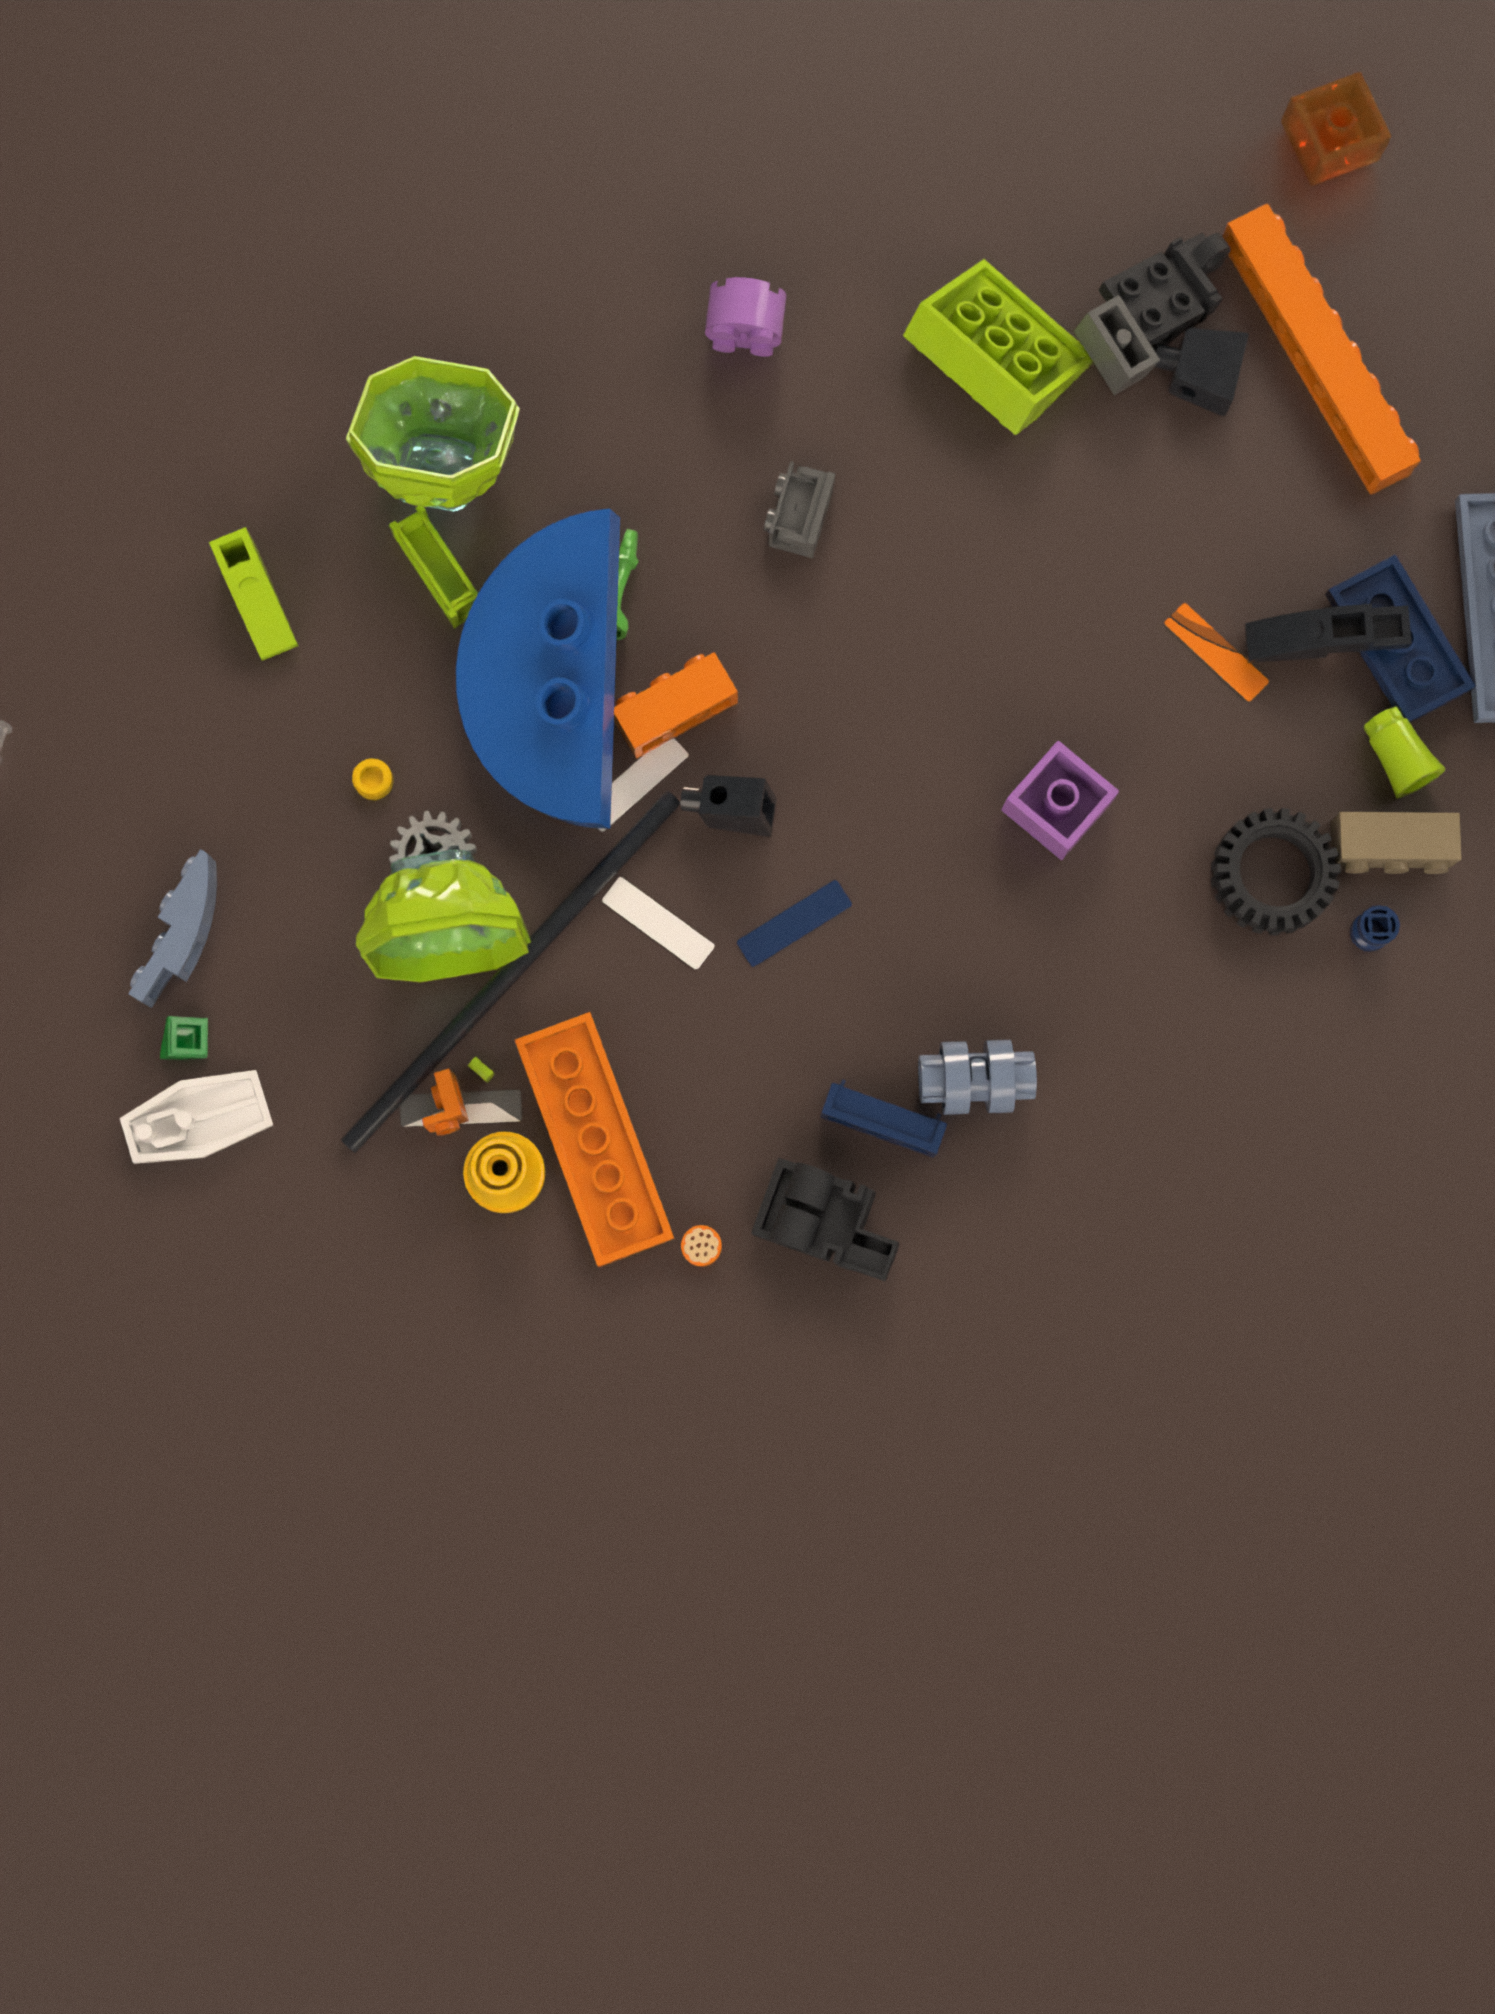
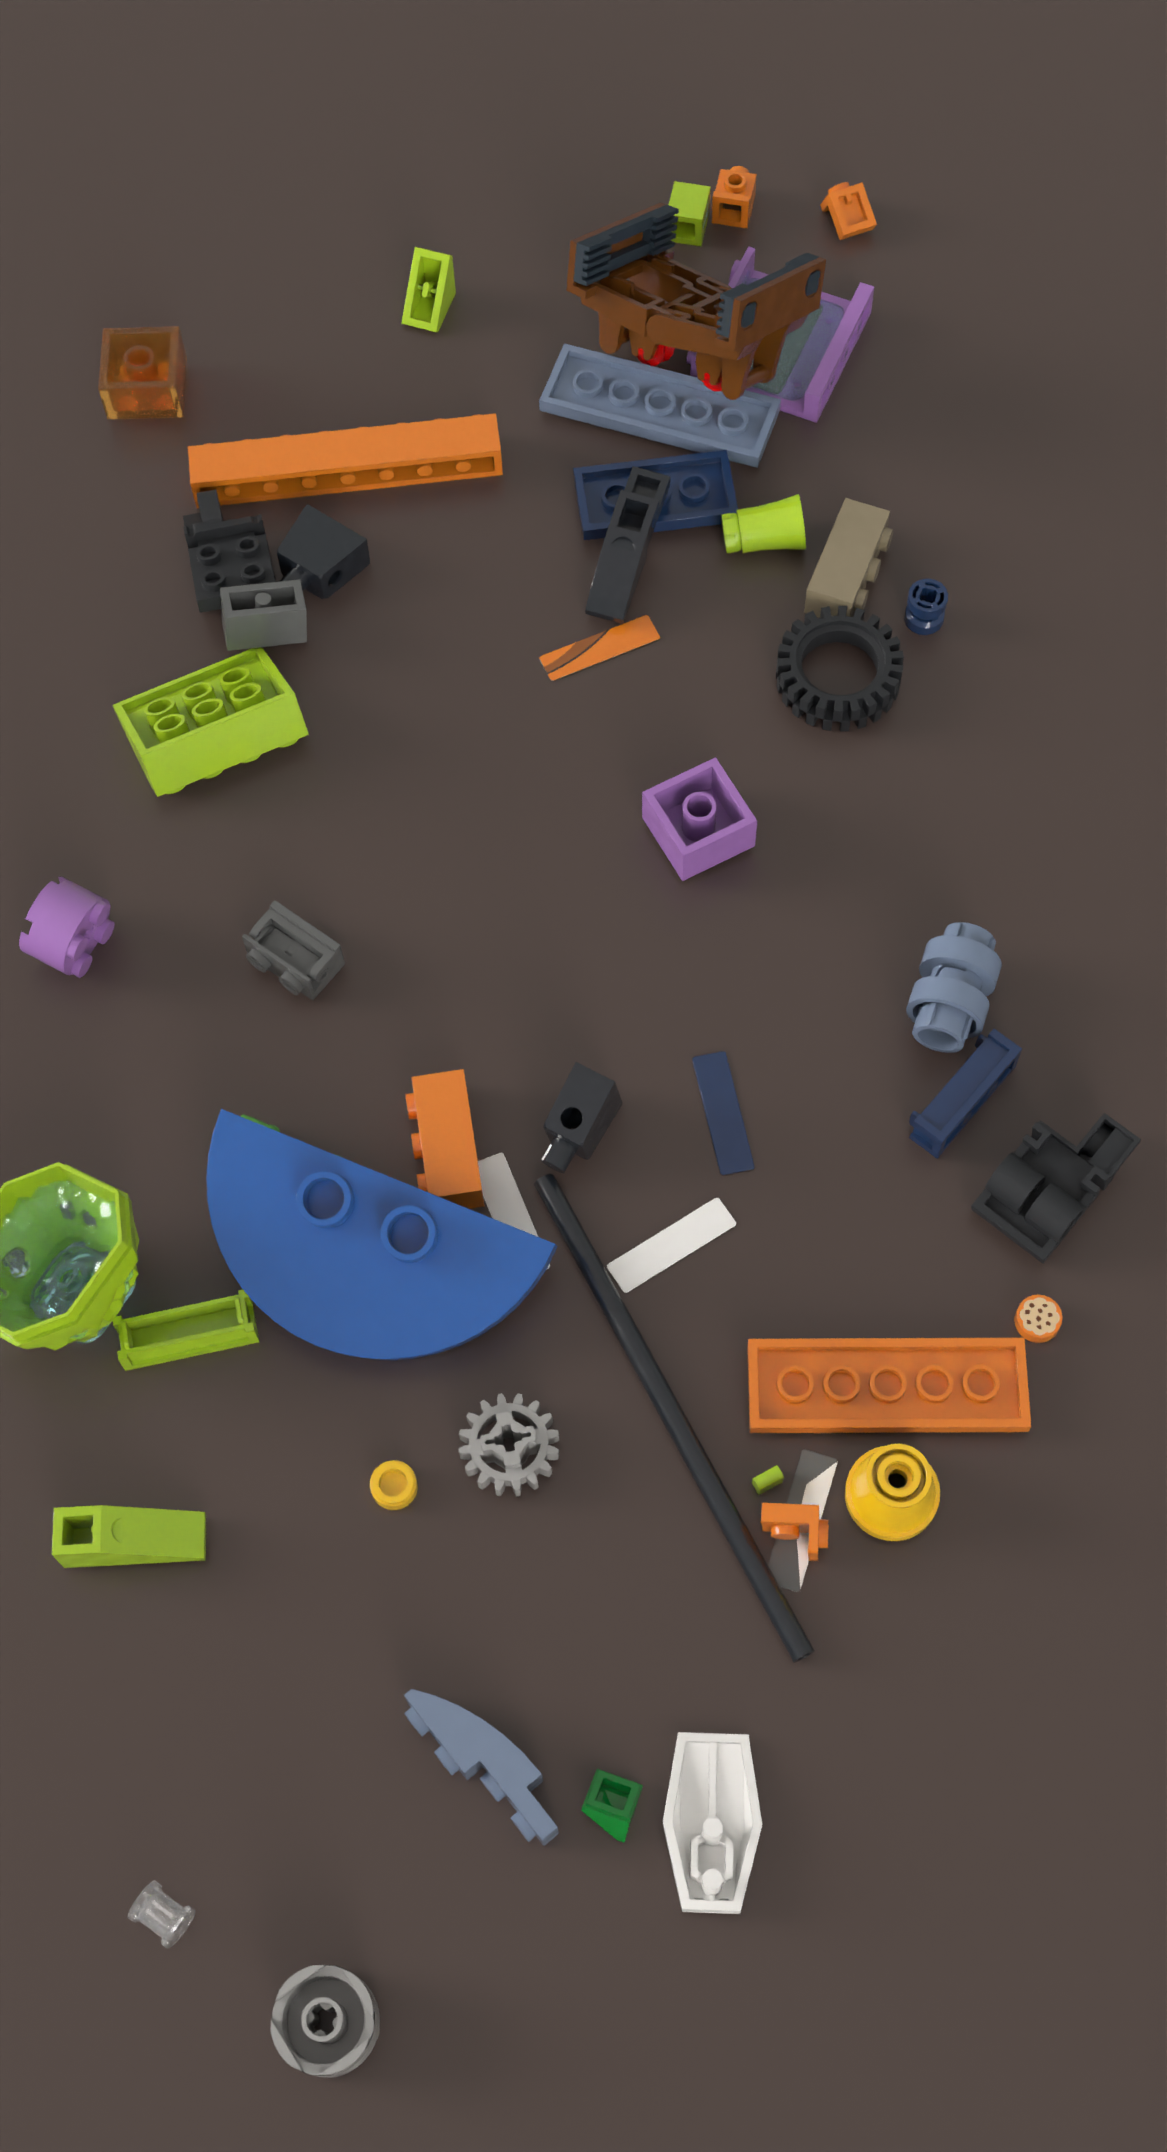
camera: 65 degrees left, 15 degrees down
lime rock [356,850,531,982] -> none

